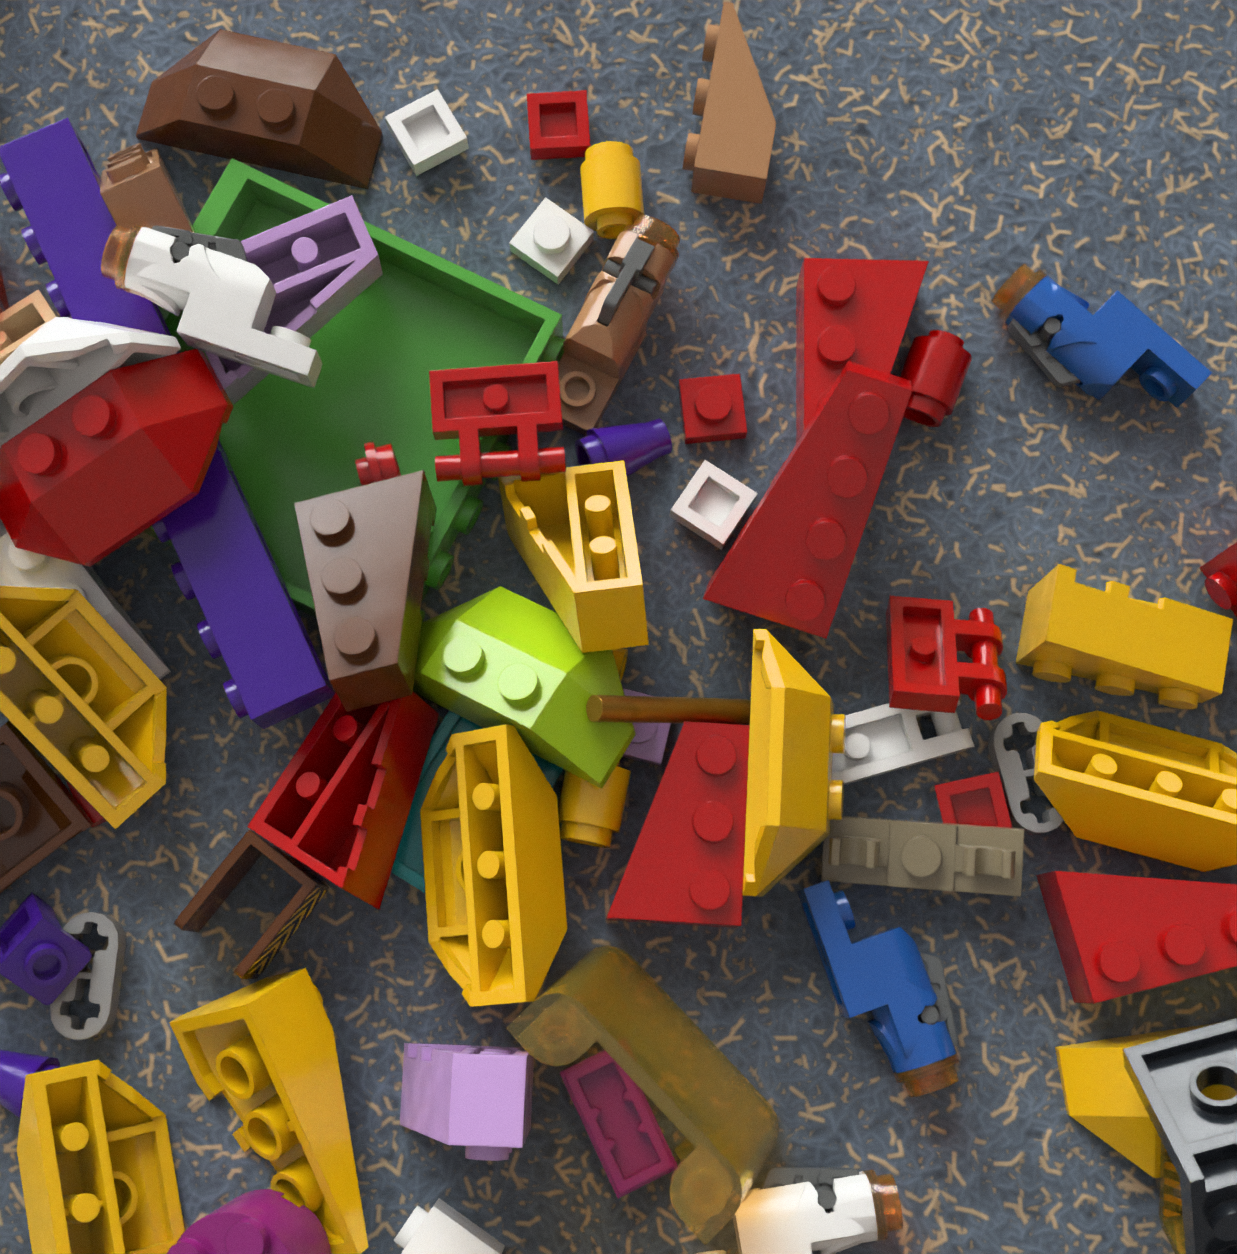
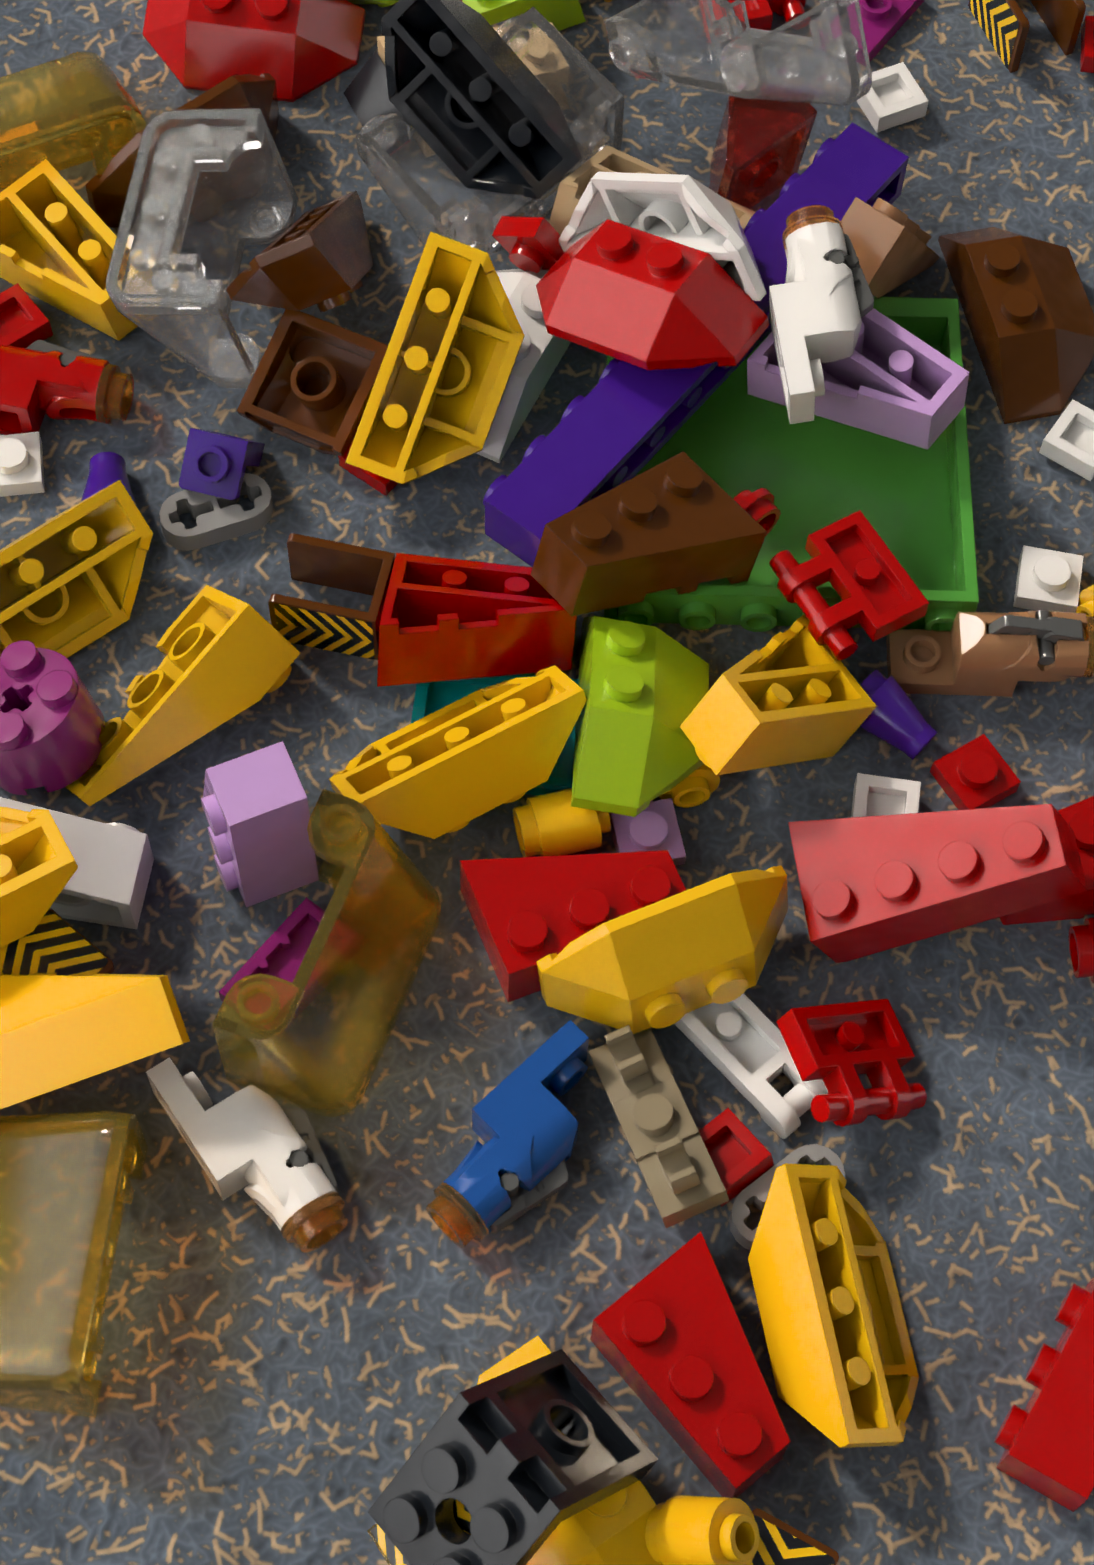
camera: 65 degrees right, 15 degrees down
pearl gold bar [586,695,751,725] -> none
yellow wedge [1016,564,1233,709] -> none

